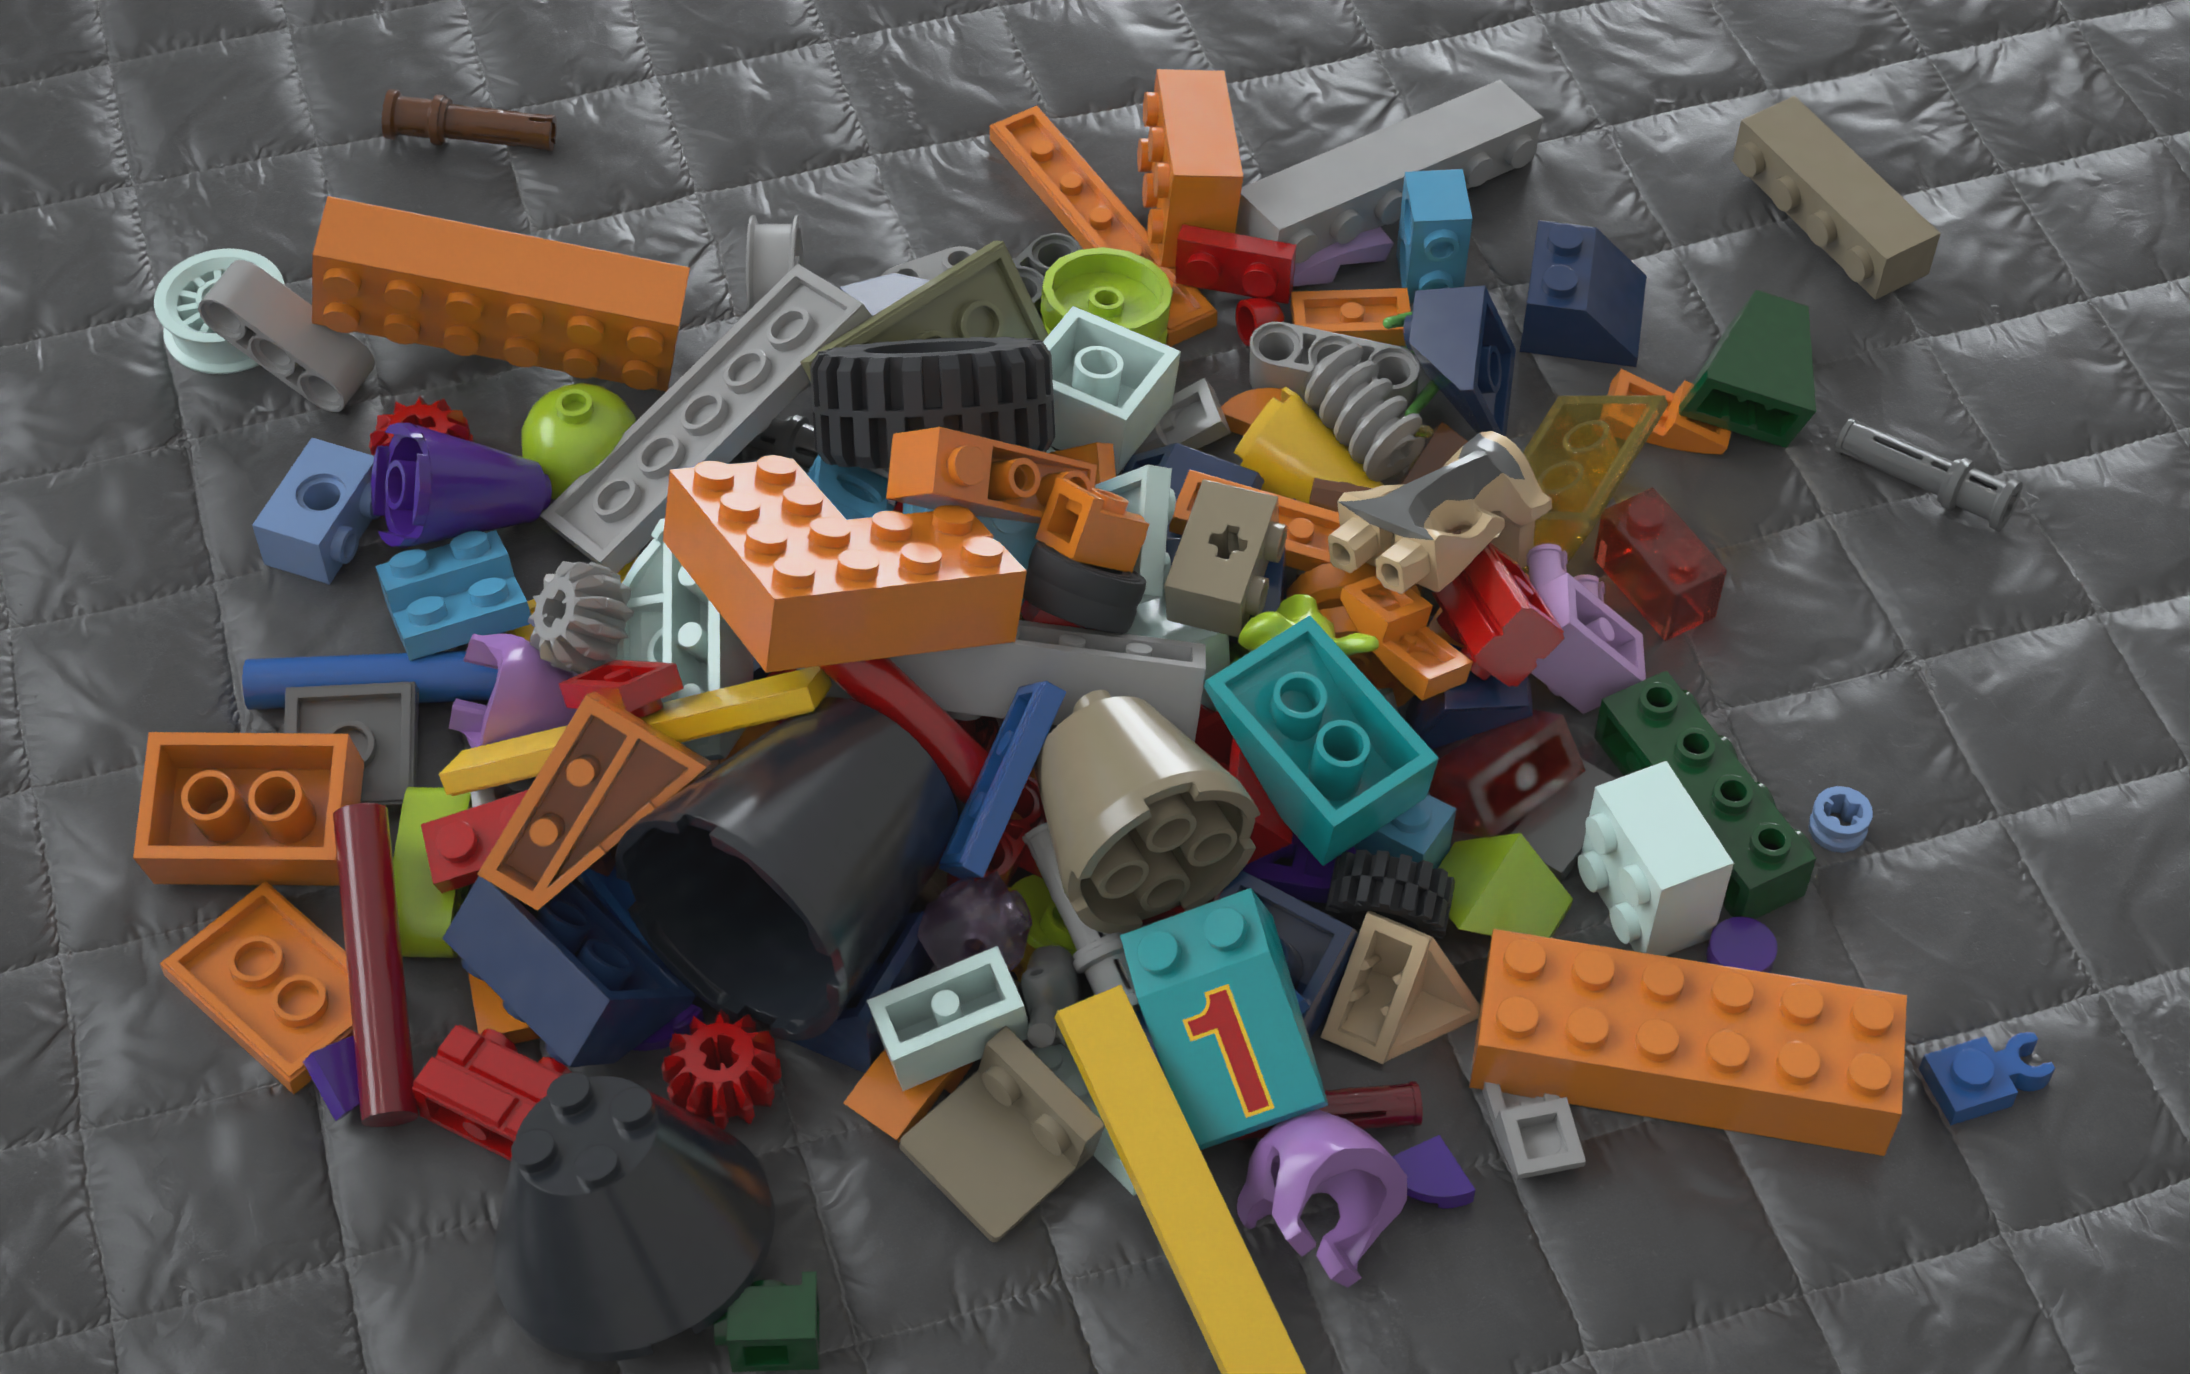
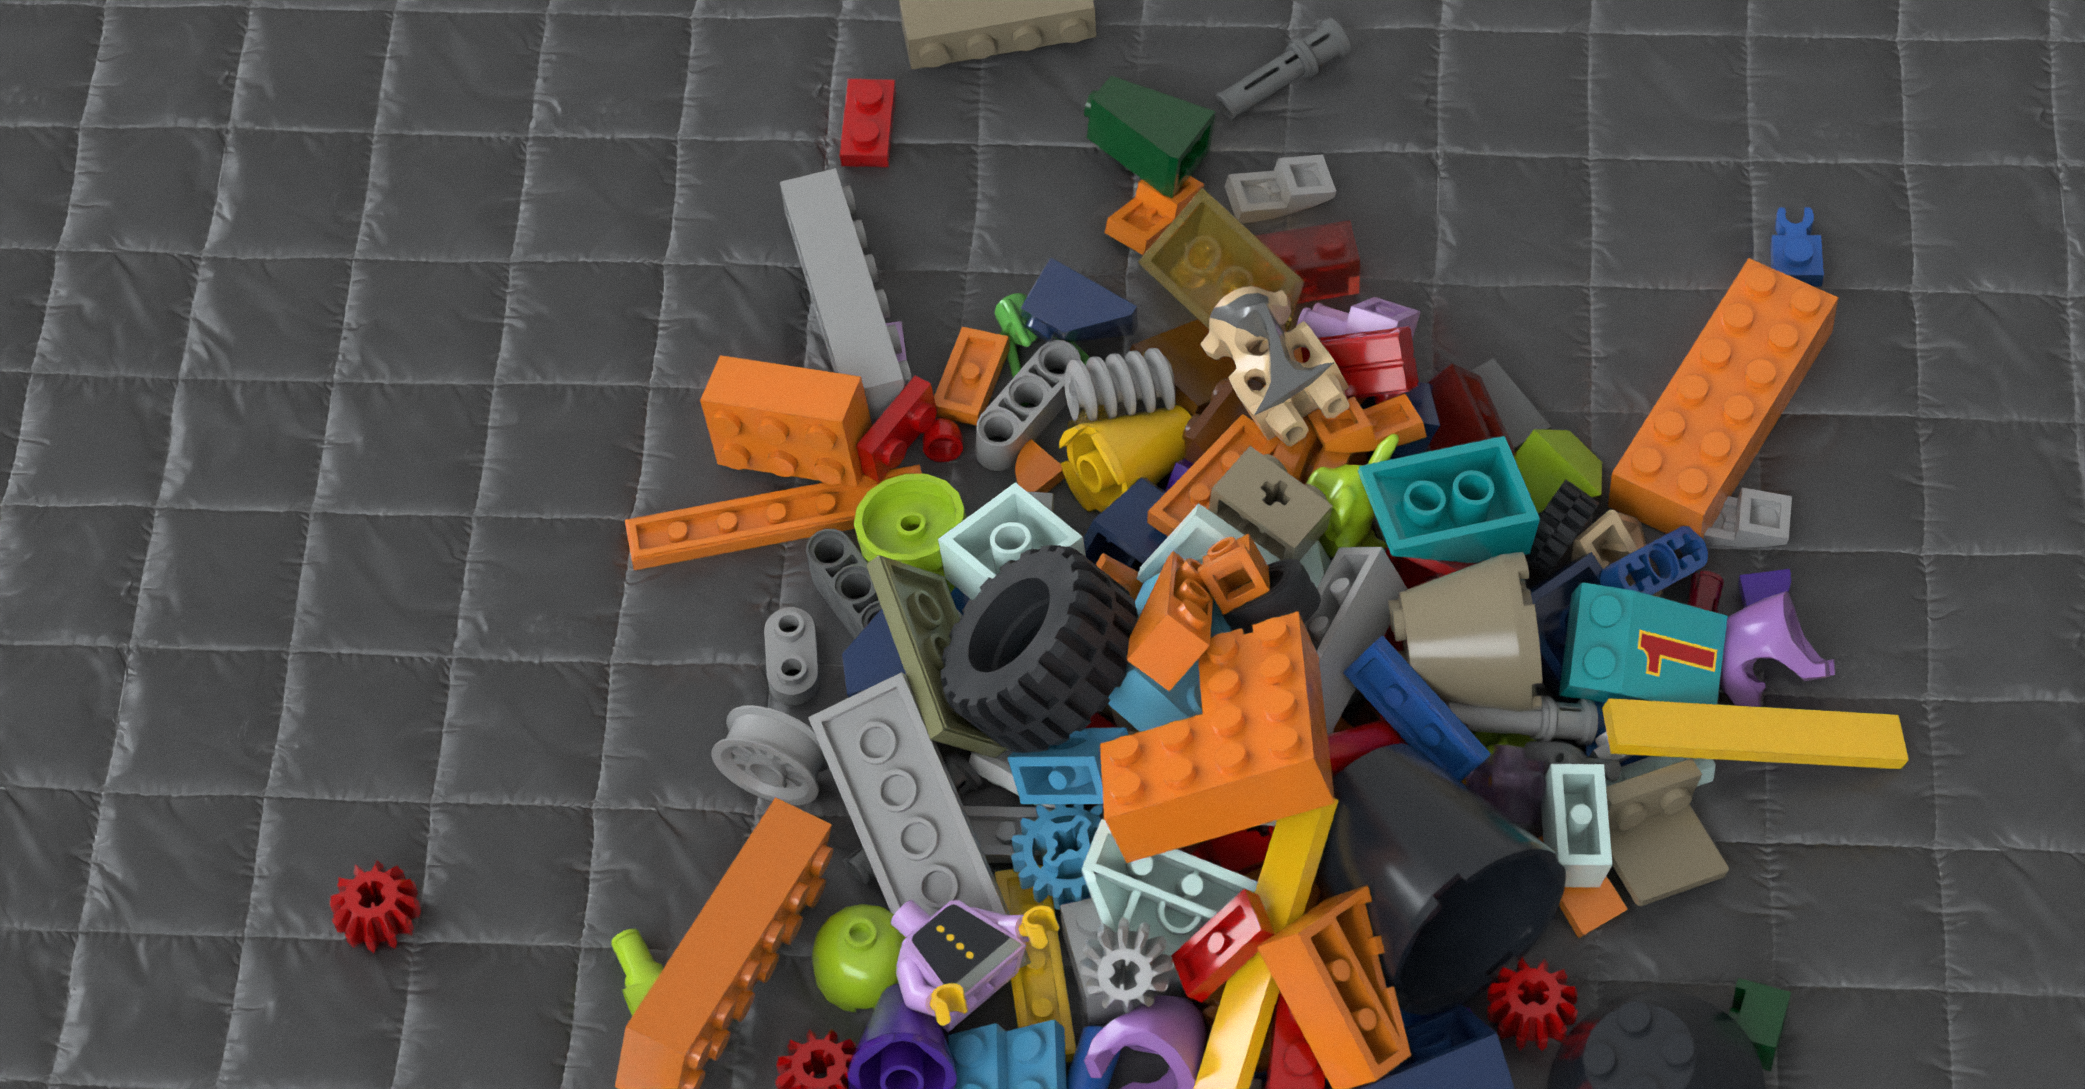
camera: 65 degrees left, 5 degrees up
reddish brown pin [382,89,557,151] -> none
dark azure brick [1396,169,1473,304] -> none
dark blue slope [1520,220,1647,367] -> none
light aqua brick [1578,761,1734,956] -> none
dark green brick [1594,670,1817,919] -> none
dark purple tile [1706,917,1778,973] -> none
medium blue bush [1809,786,1873,853] -> none
none -> red gear [330,860,421,953]
none -> red plate [840,79,896,167]
none -> torso [891,900,1060,1032]
none -> light grey slope [1224,154,1337,224]
none -> blue beam [1600,526,1708,595]

